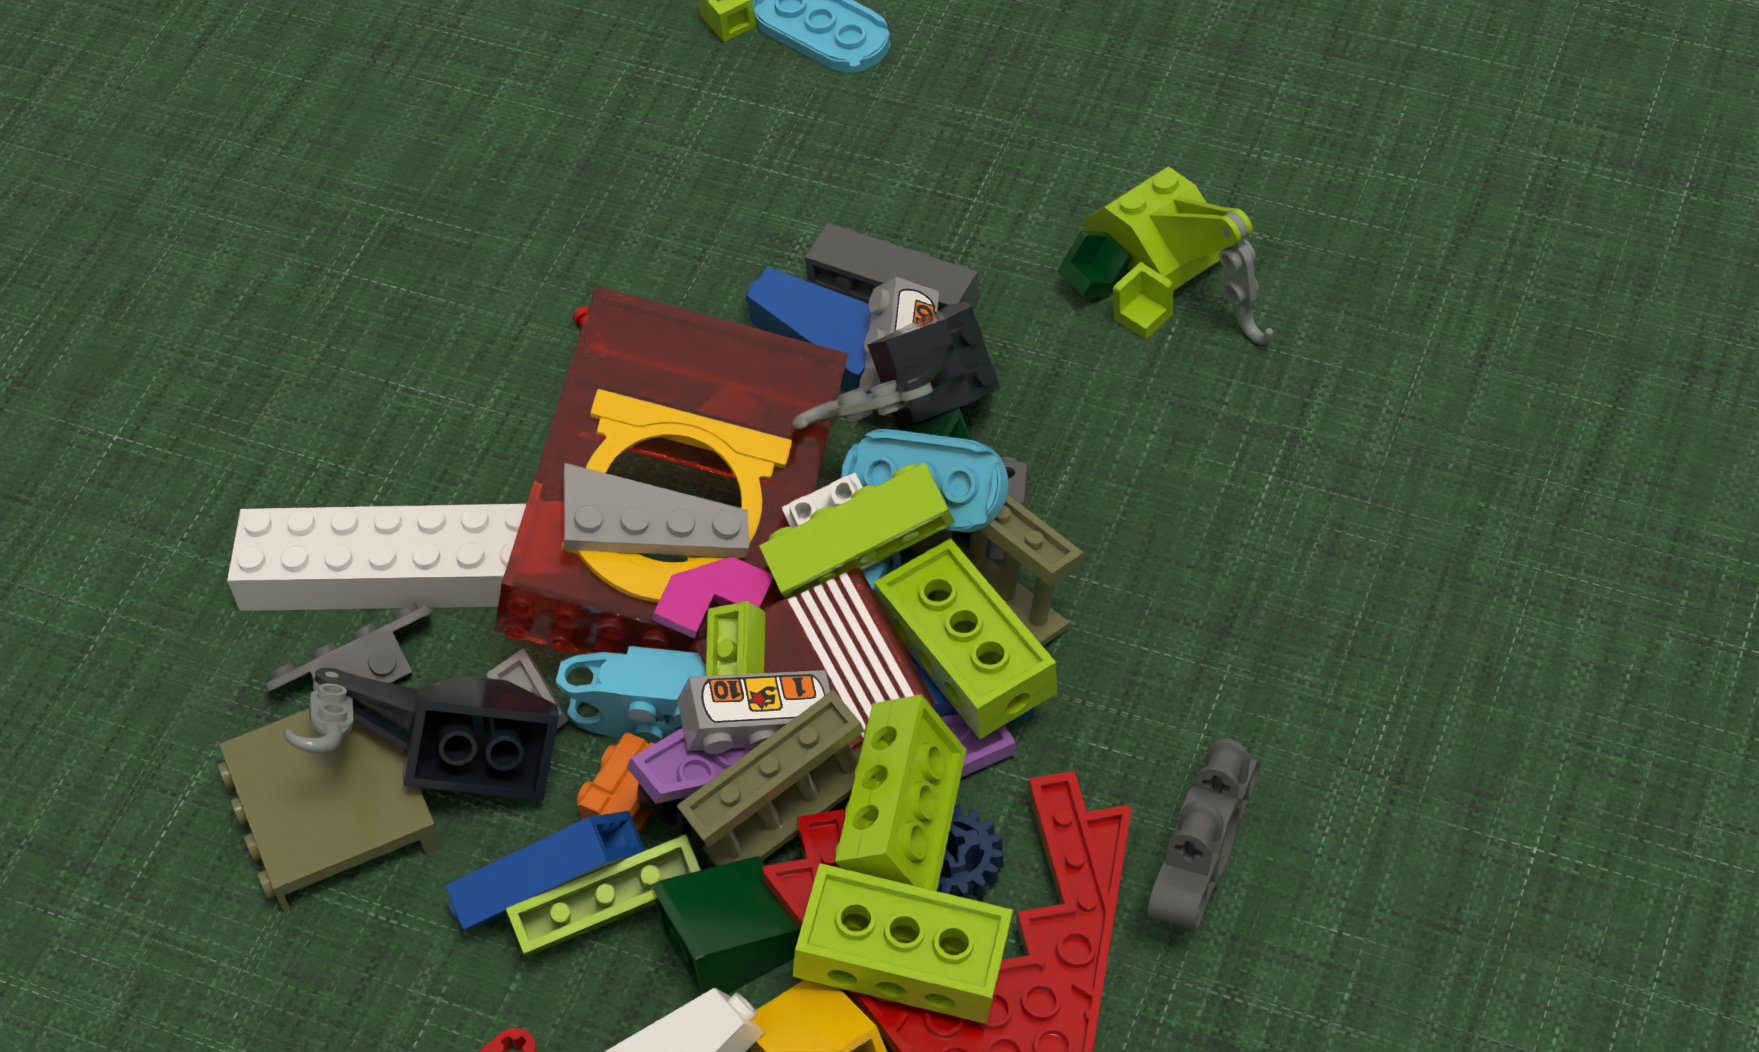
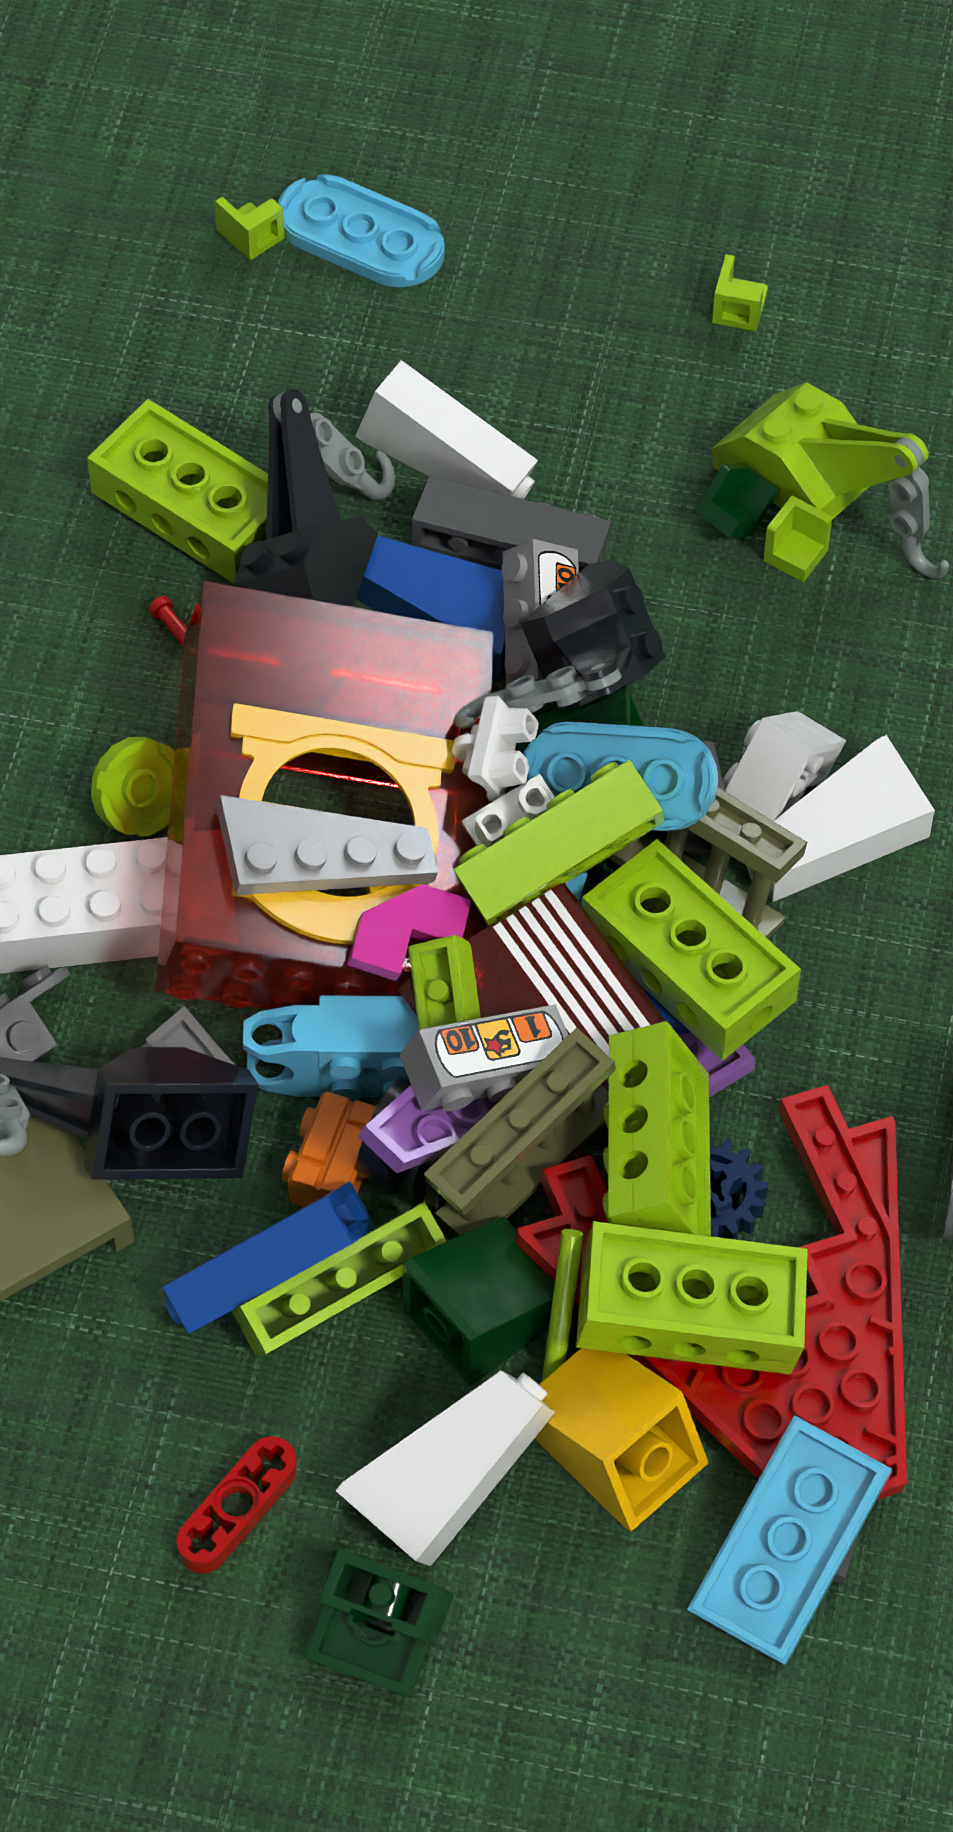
camera: 15 degrees left, 5 degrees up
none -> lime brick [87,399,268,583]
none -> lime tile [91,737,186,836]
none -> black slope [233,389,395,666]
none -> white slope [355,360,538,499]
none -> white hips [452,696,539,801]
none -> lime bar [542,1229,583,1382]
none -> lime panel [712,254,768,332]
none -> white brick [723,711,846,821]
none -> white slope [747,735,935,902]

